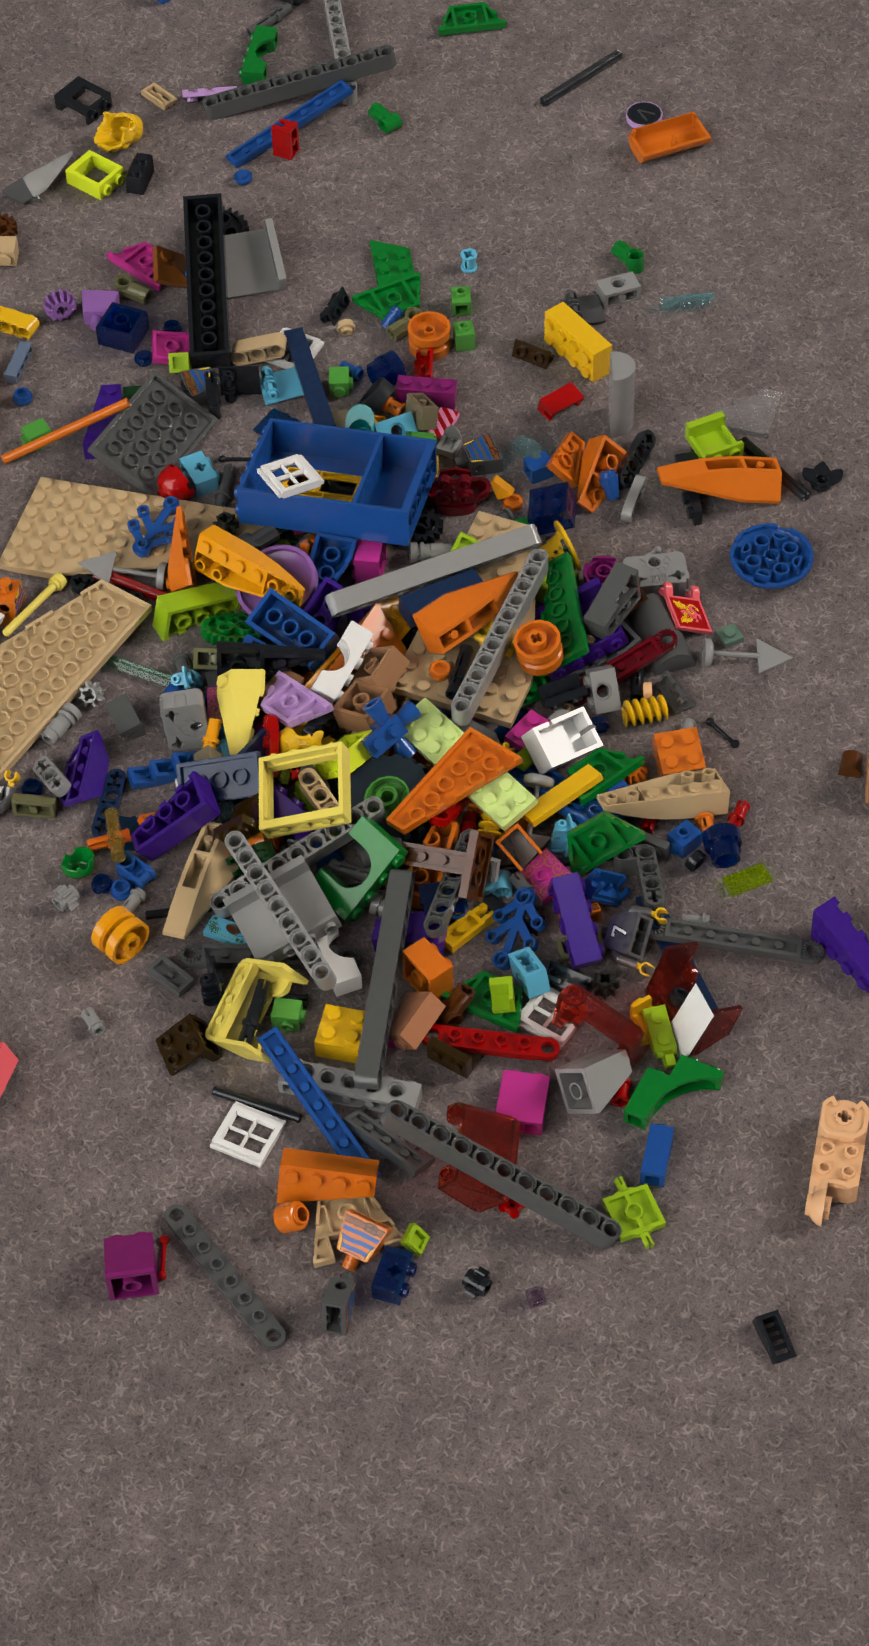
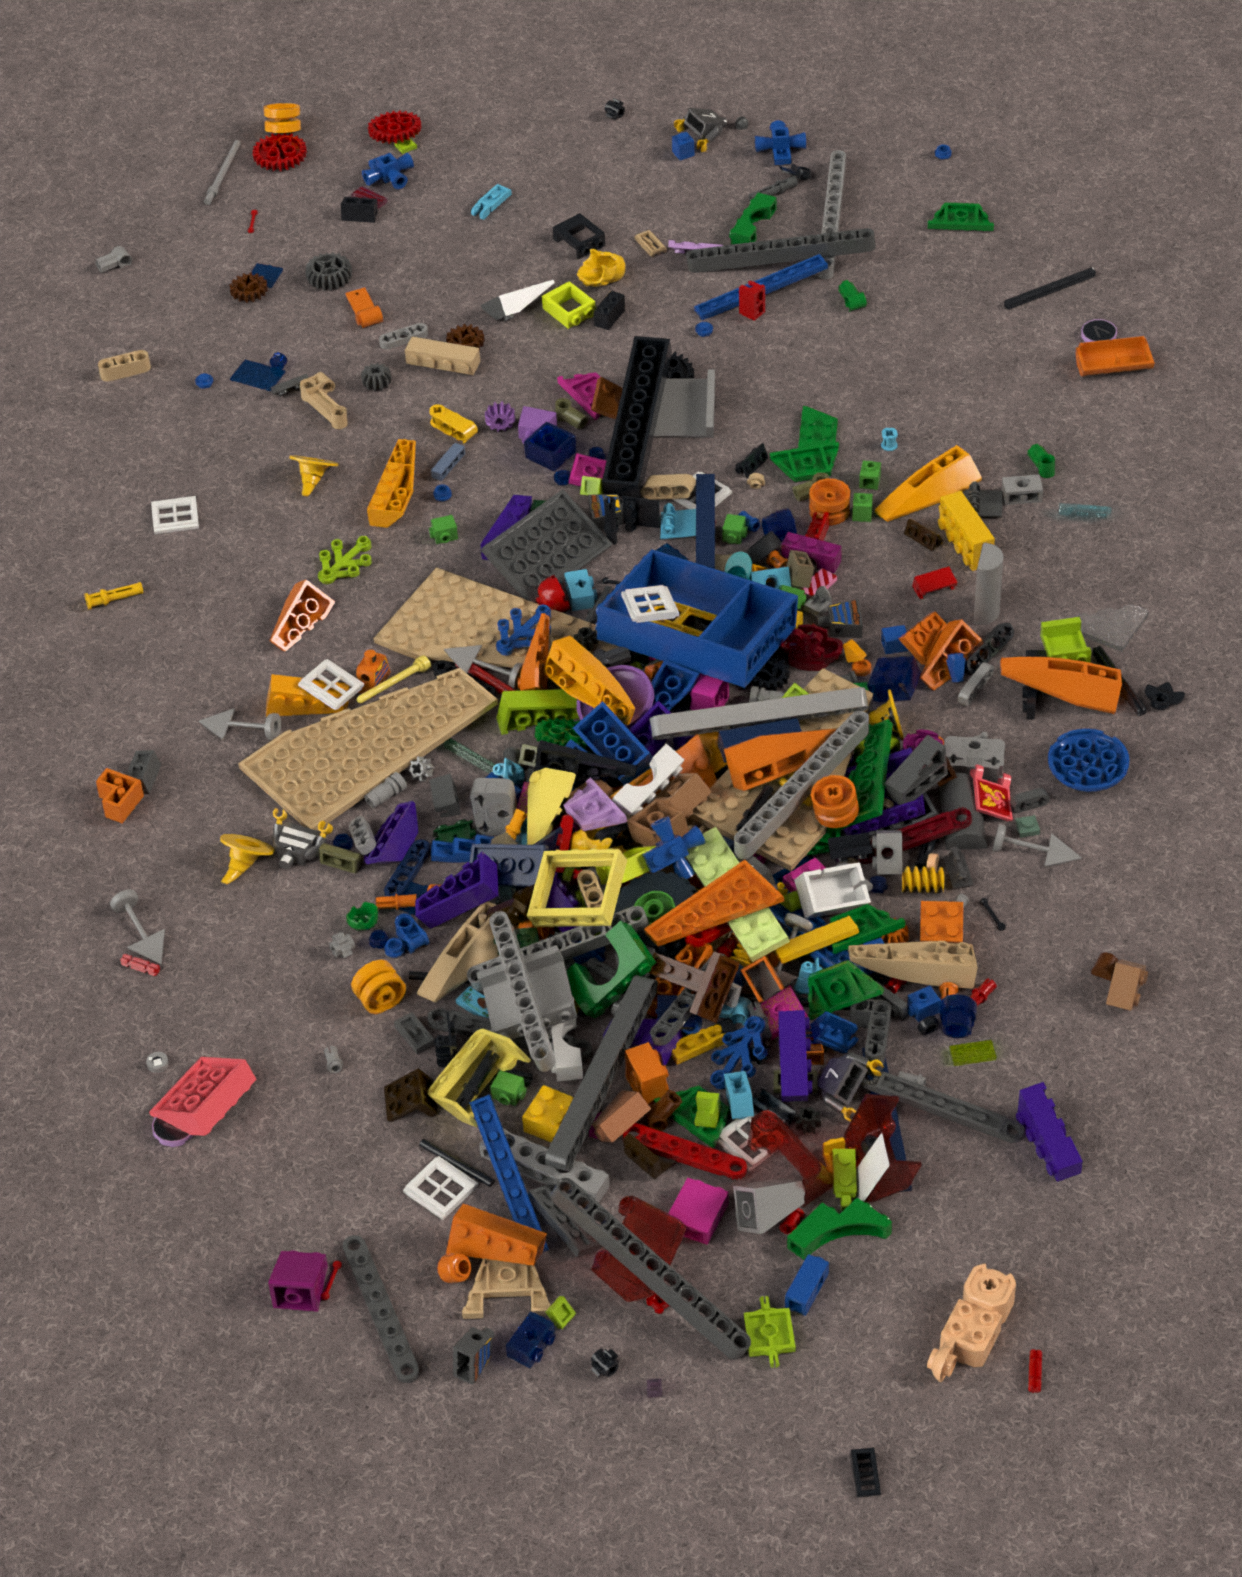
camera: 15 degrees right, 5 degrees down
orange piece [1,398,131,464] -> none
clear yellow pin [104,808,126,863] -> none
light grey pin [120,887,147,913] -> none
torso [337,1209,393,1272] -> none
blue pin [380,305,404,328] -> none
orange tile [429,660,451,681] -> none
clear light blue hinge [510,435,542,459] -> none
none -> dark green hinge [433,819,476,843]
none -> light orange wedge [874,445,982,522]
none -> dark grey beam [1010,788,1050,813]

